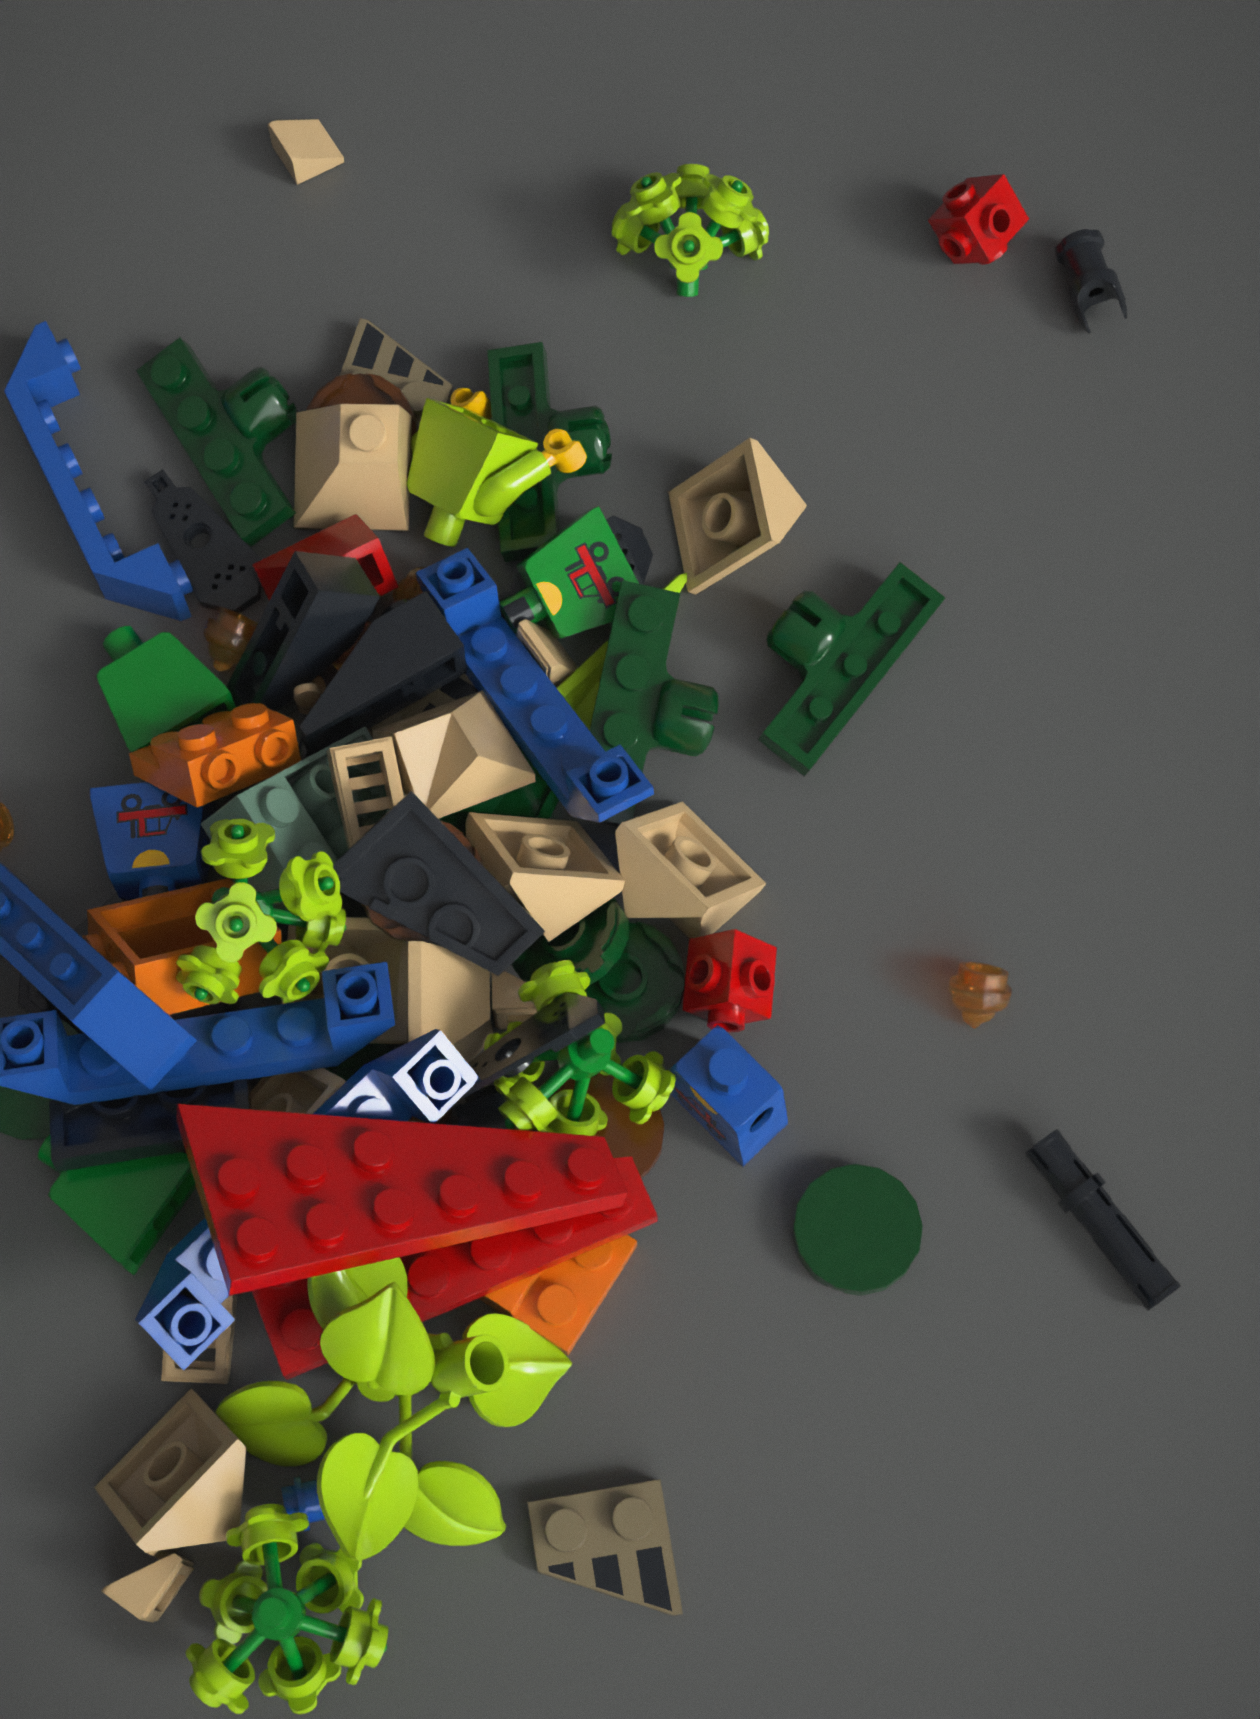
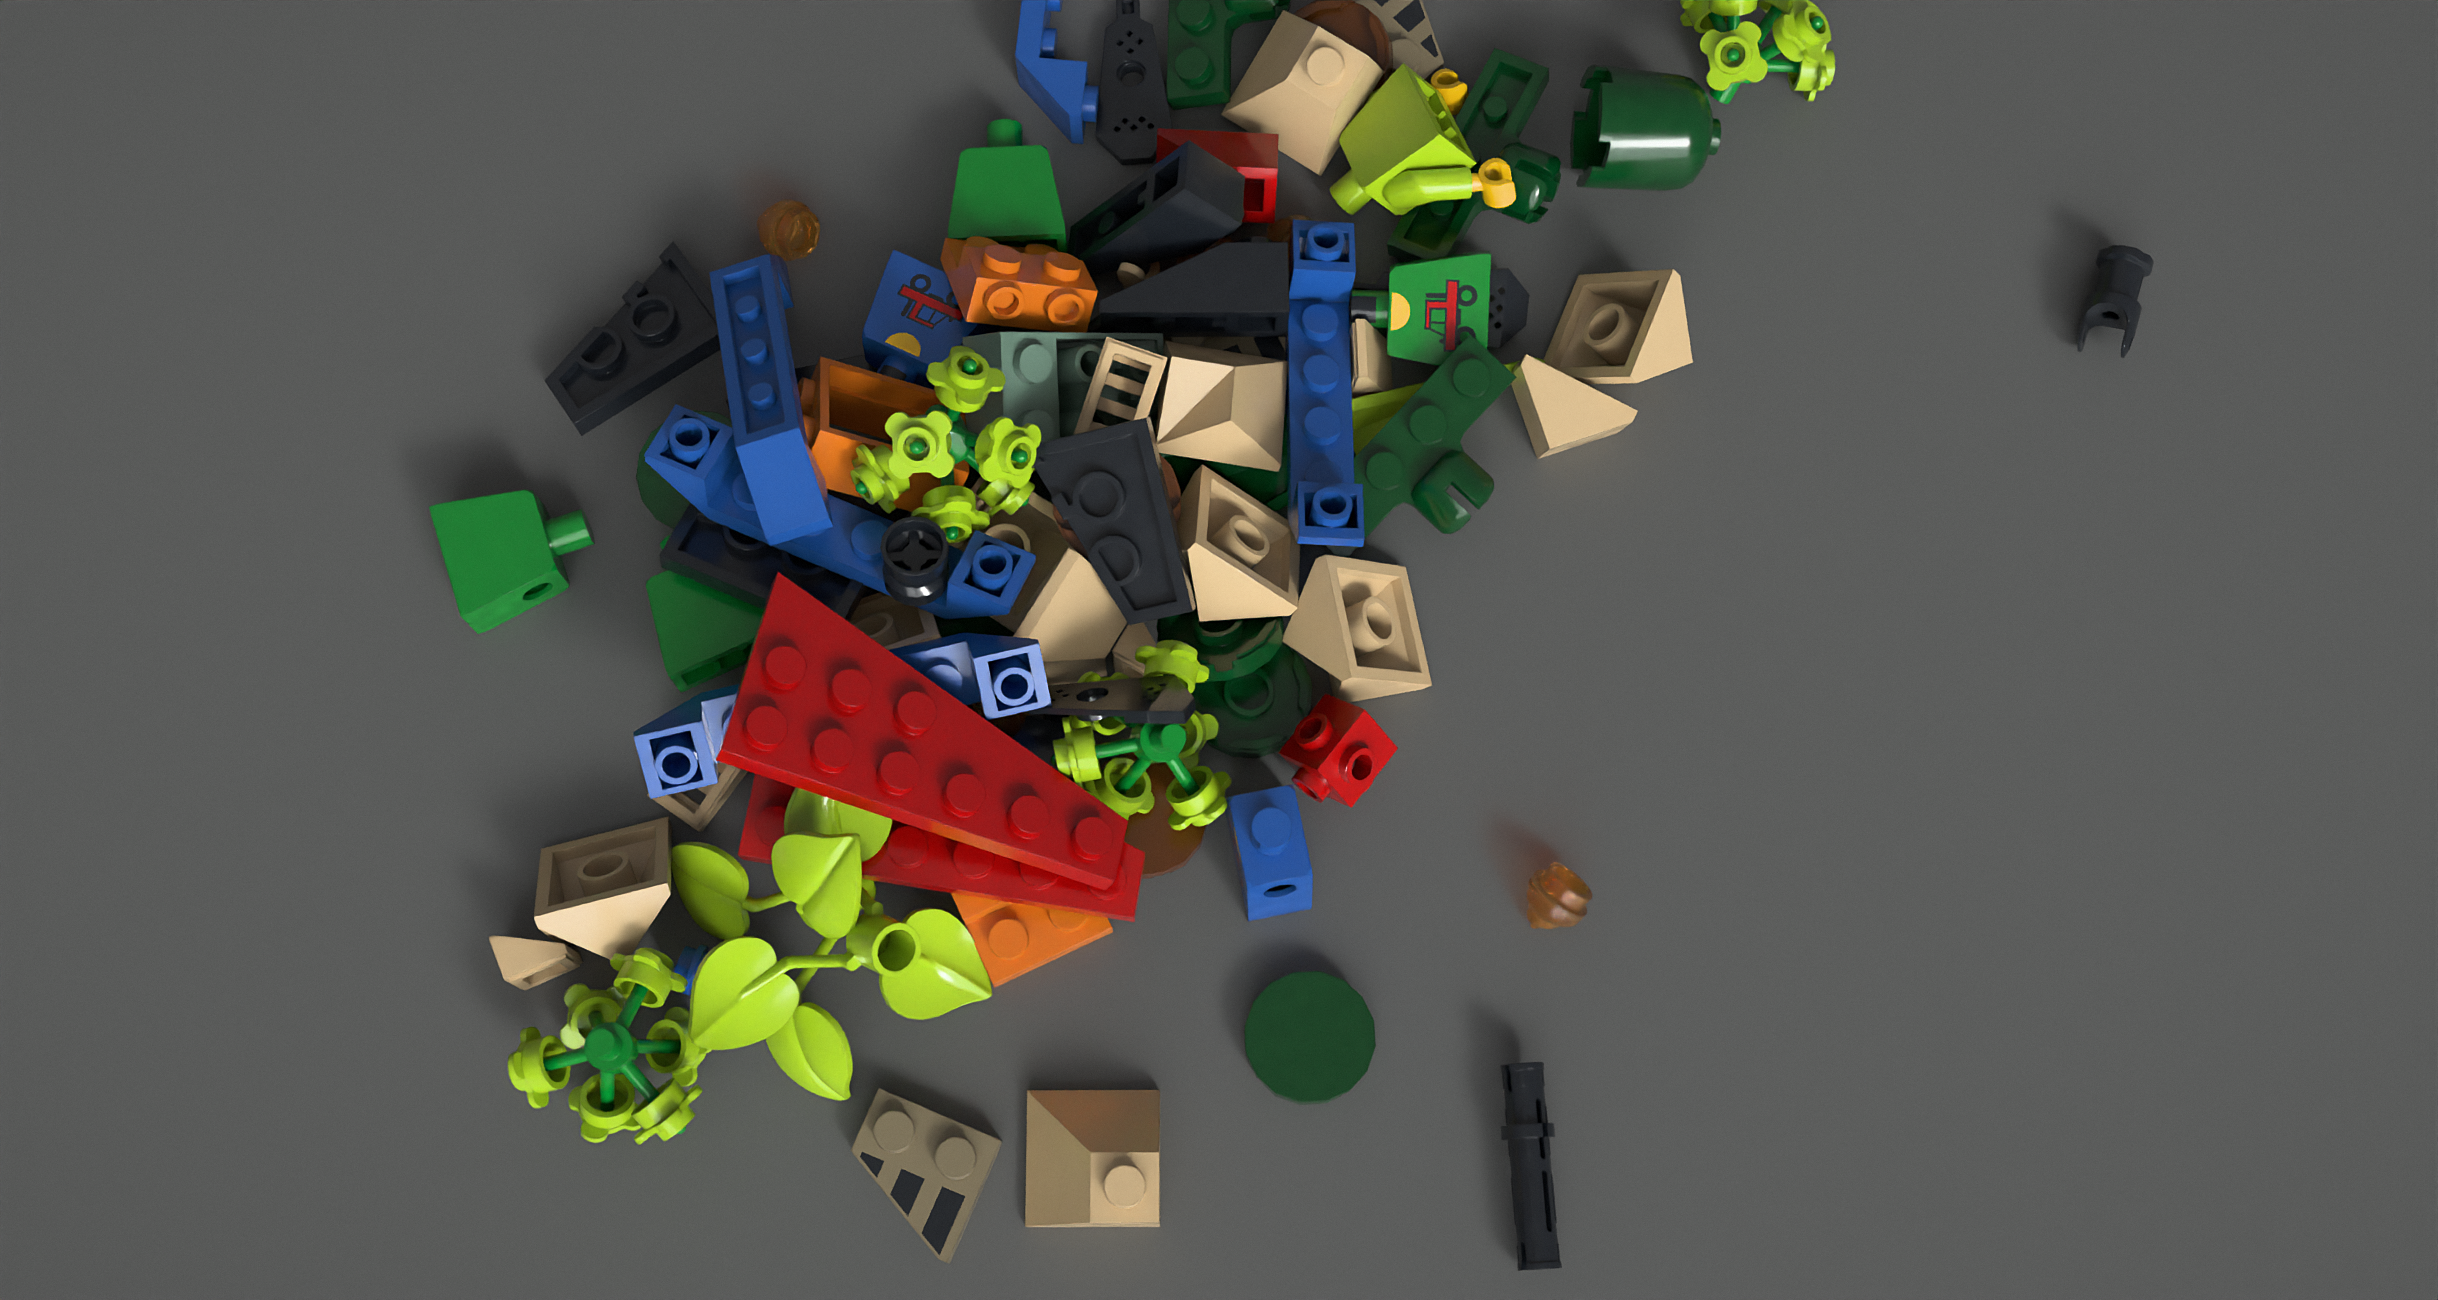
camera: 30 degrees right, 5 degrees up
clear orange plate [203,607,258,671] -> none
dark green plate [758,562,945,777] -> none
red brick [928,174,1029,265] -> none
none -> black wheel [880,516,949,606]
none -> tan slope [1025,1090,1160,1227]
none -> tan slope [1511,354,1638,459]
none -> dark green cylinder [1570,64,1721,191]

